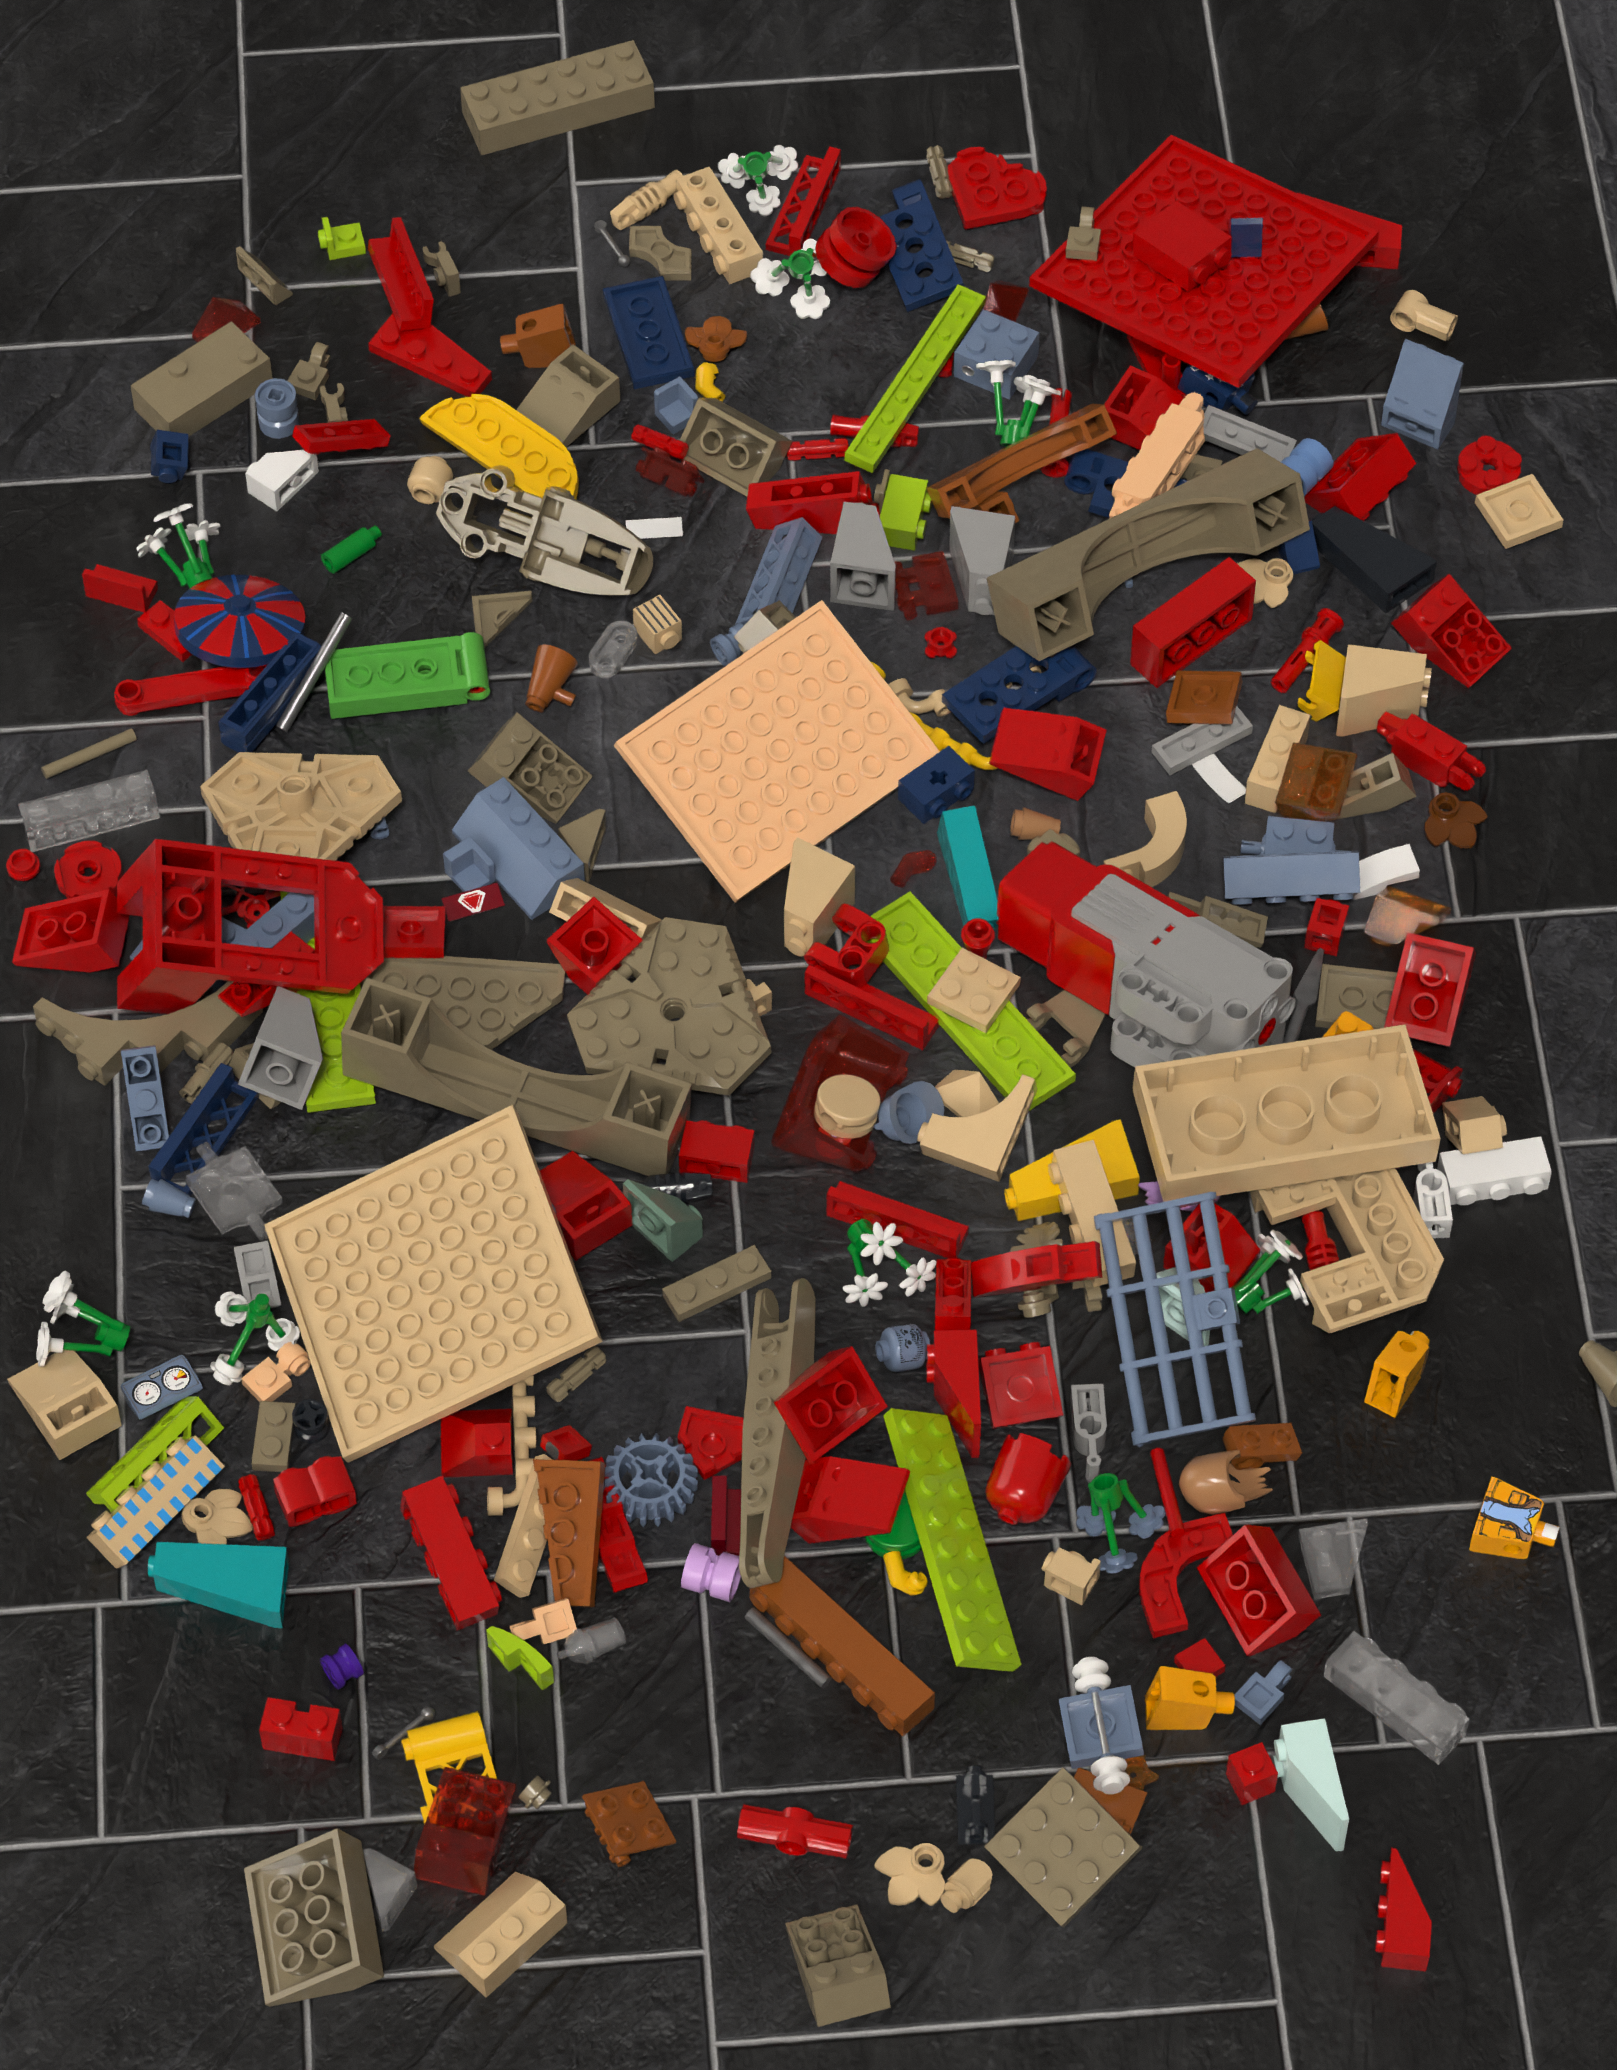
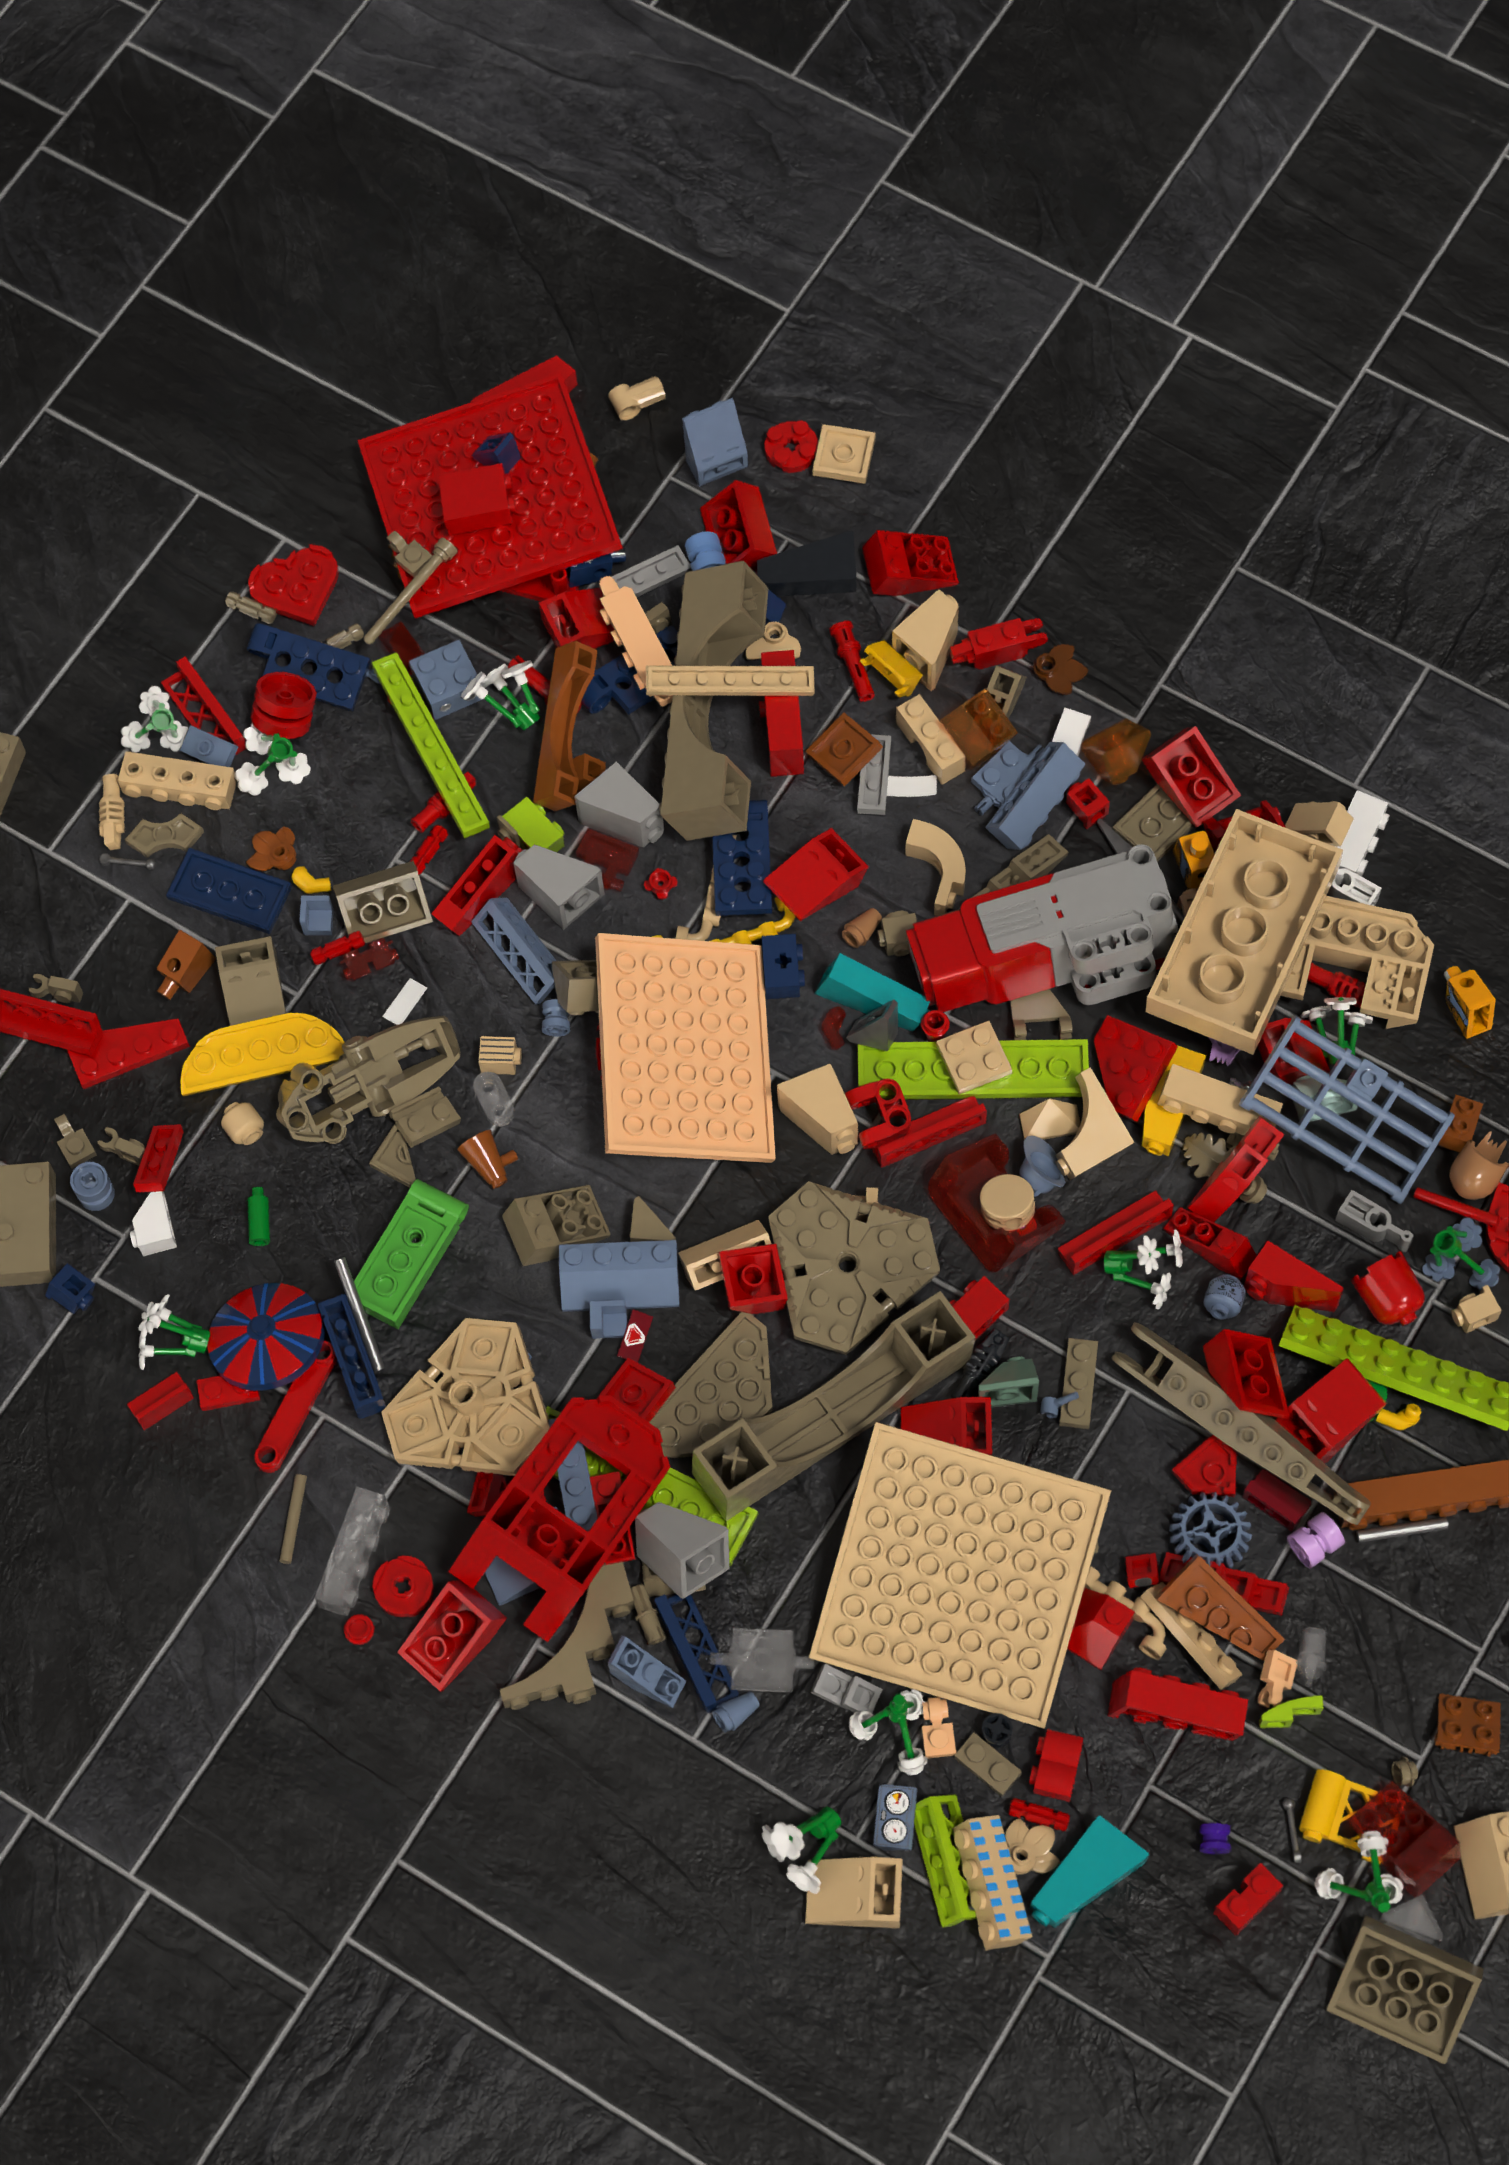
camera: 50 degrees left, 10 degrees up
red plate [978,1342,1063,1429] -> none
none -> sand blue plate [180,725,238,767]
none -> dark tan piece [364,537,458,644]
none -> dark tan plate [389,1086,461,1148]
none -> tan tile [646,666,814,696]
none -> flat silver slope [846,999,898,1051]
none -> sand blue hand [1040,1391,1079,1418]
none -> red plate [1094,1015,1178,1122]
none -> plant [1315,1831,1404,1913]

